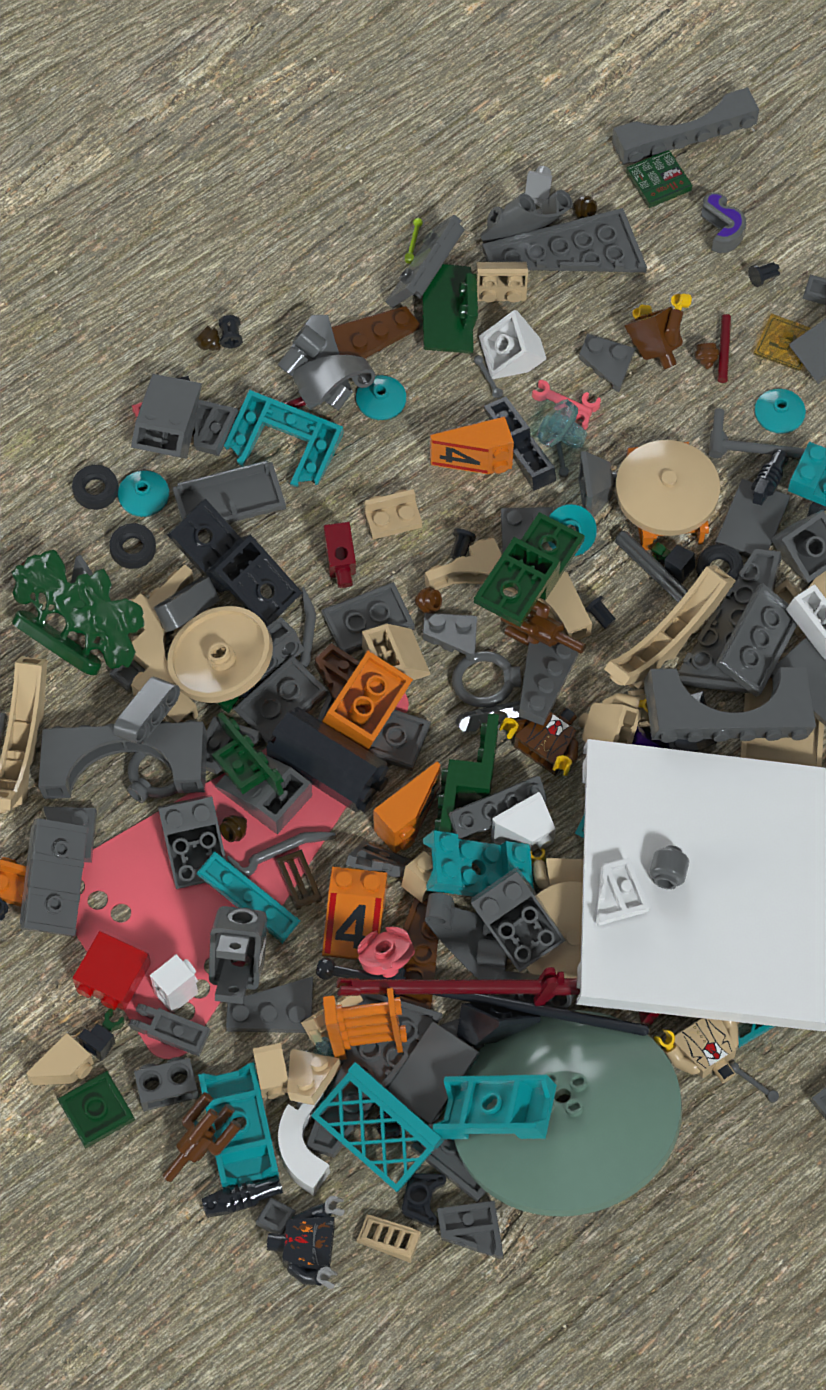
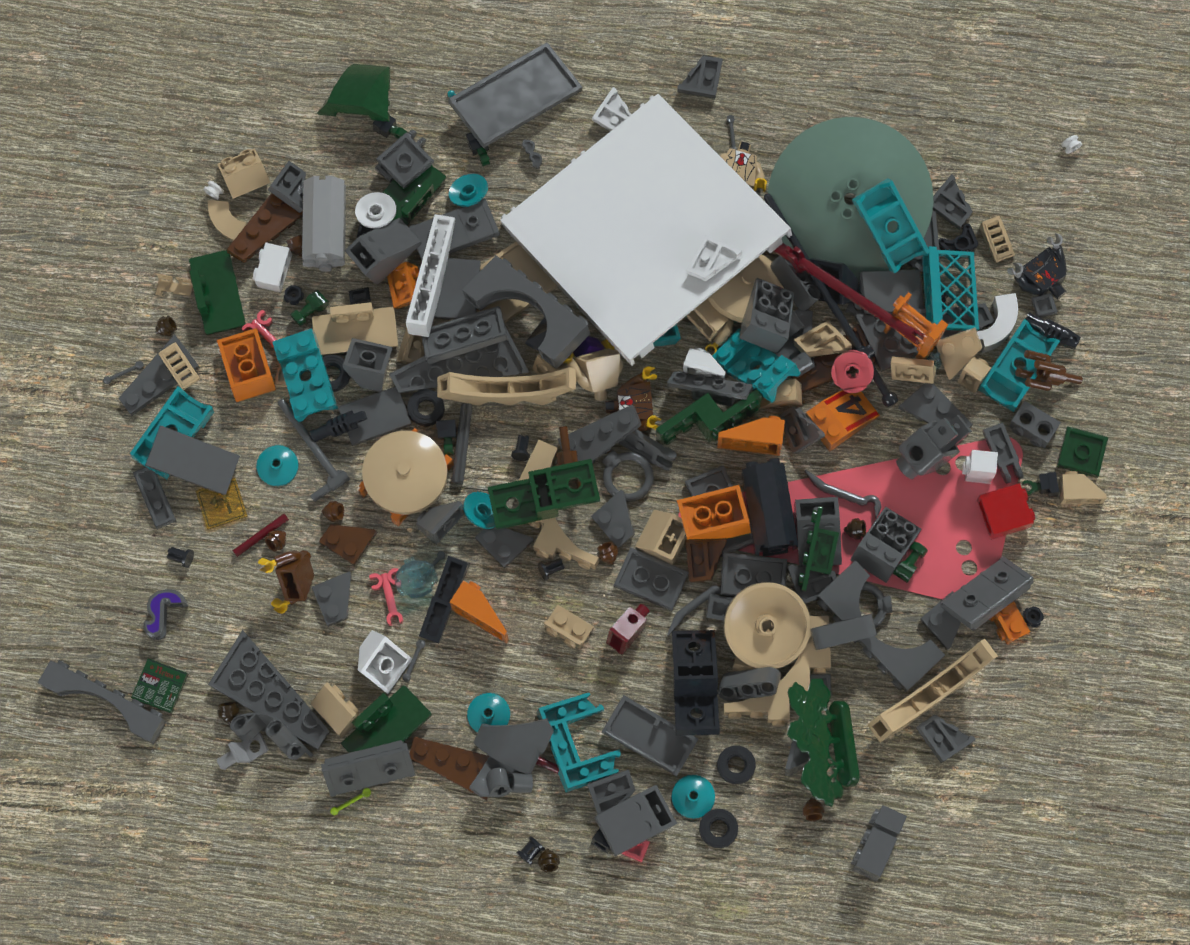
camera: 130 degrees left, 10 degrees up
teal tile [197,852,301,944] -> none
dark brown tile [276,850,322,911] -> none
dark grey head [650,845,689,889] -> none
none -> reddish brown wing [319,524,377,566]
none -> reddish brown plate [322,501,344,522]
none -> tan wing [794,320,852,357]
none -> dark green leg [893,542,928,583]

